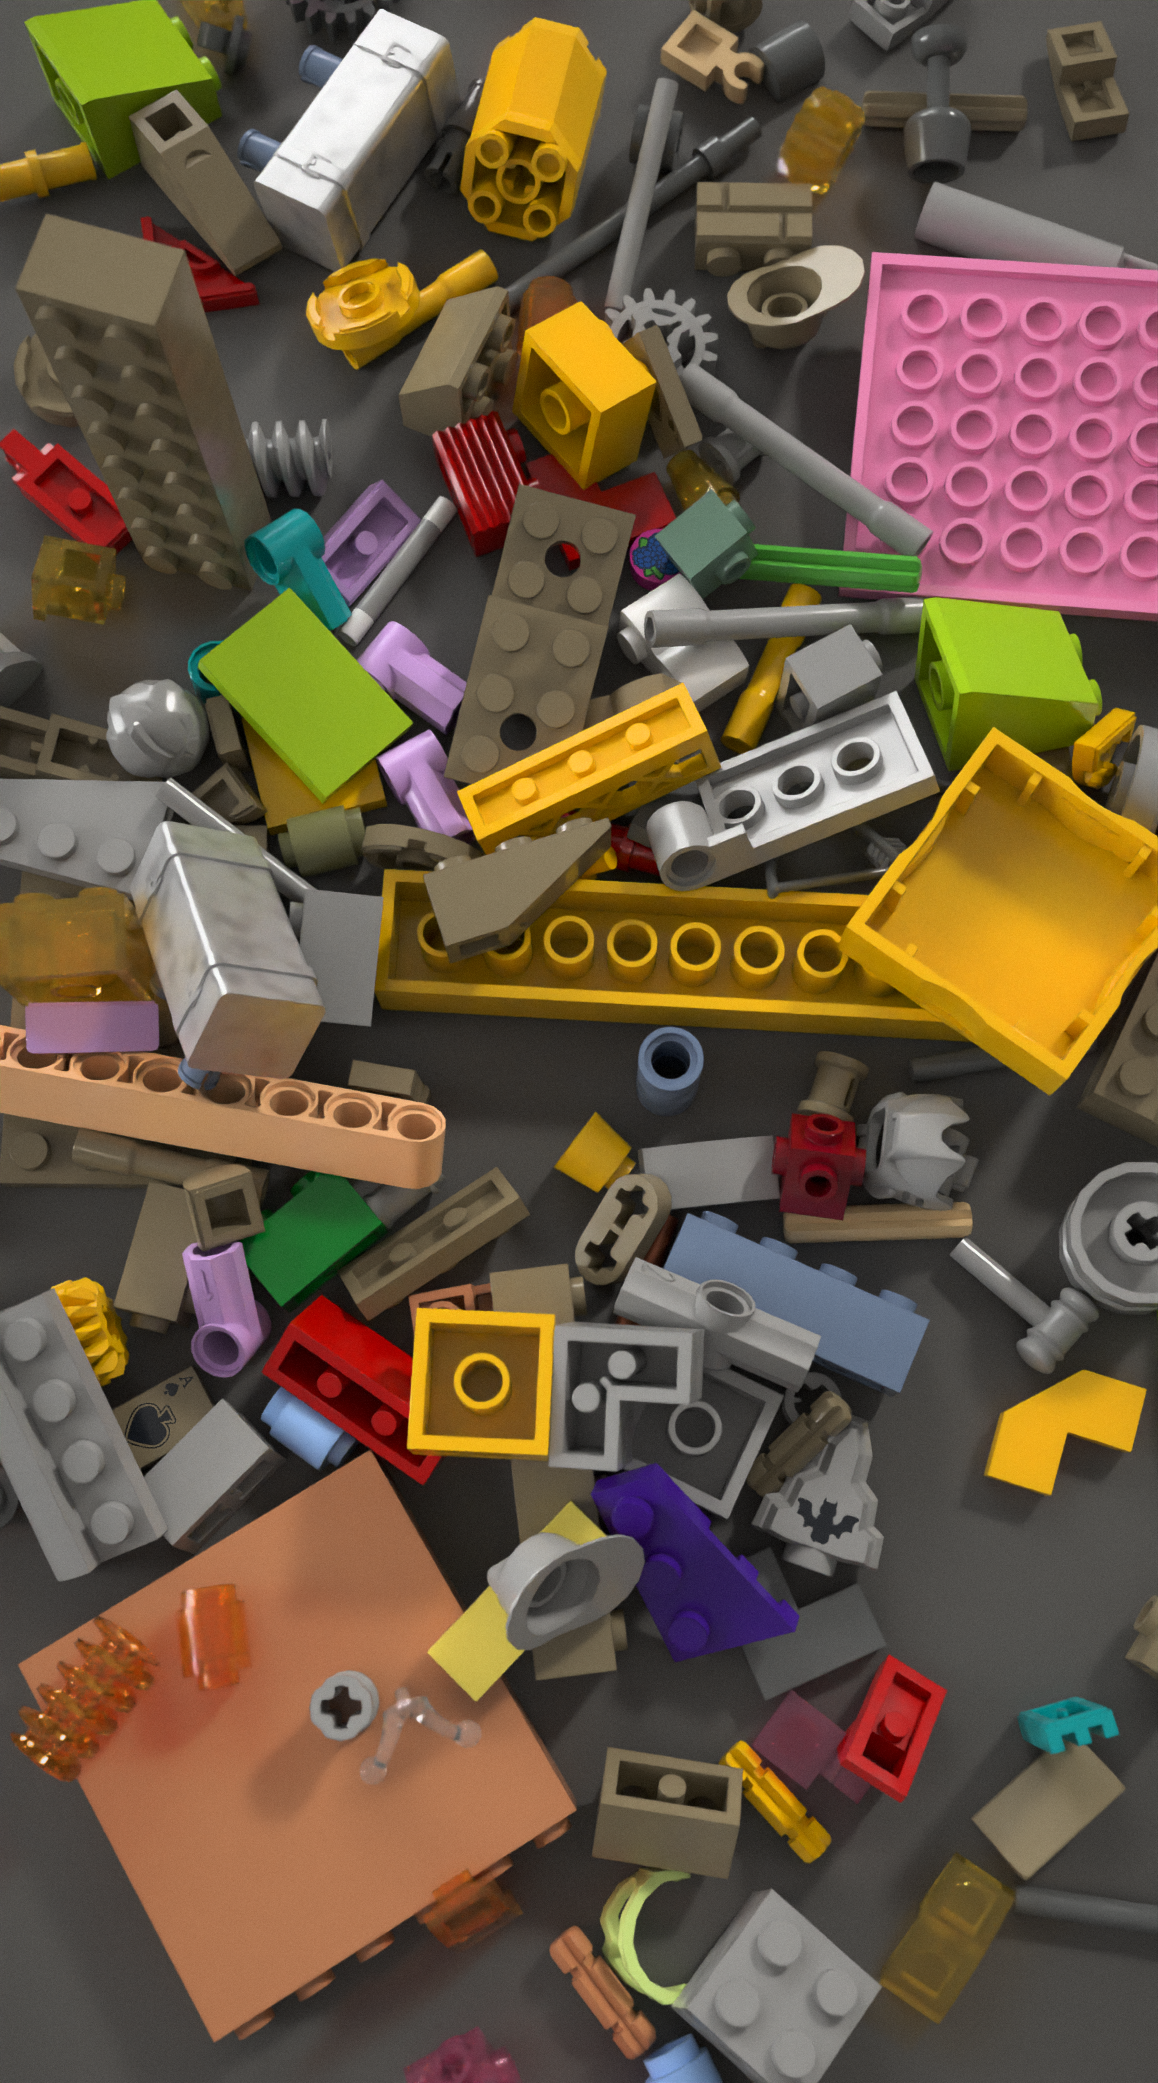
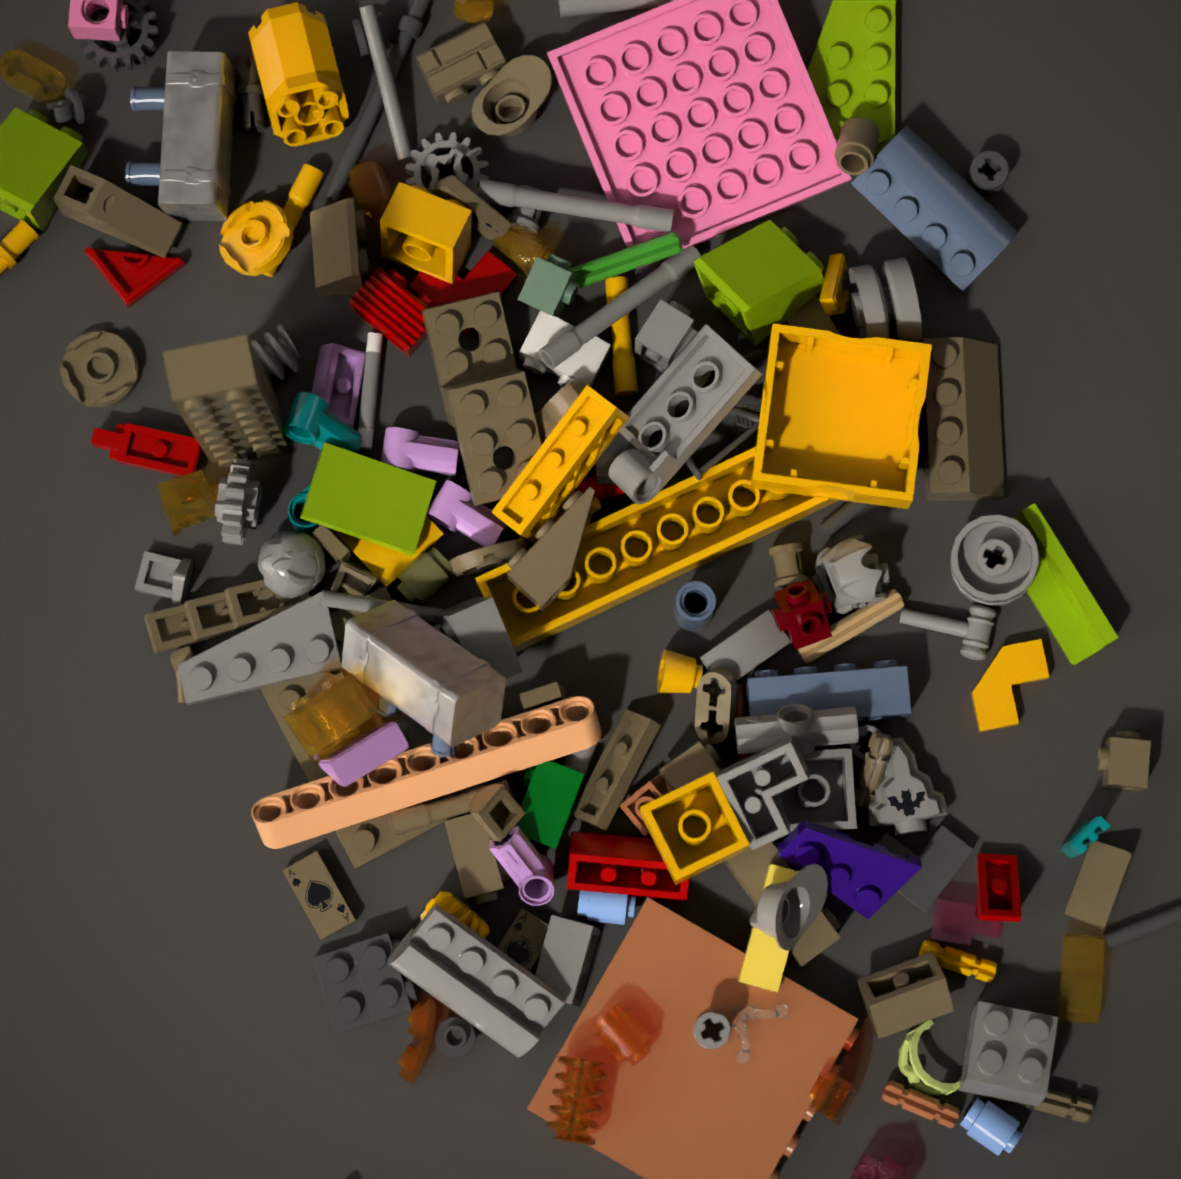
camera: 30 degrees left, 5 degrees up
tile [629,529,681,591] -> none
none -> light grey gear [214,458,262,545]

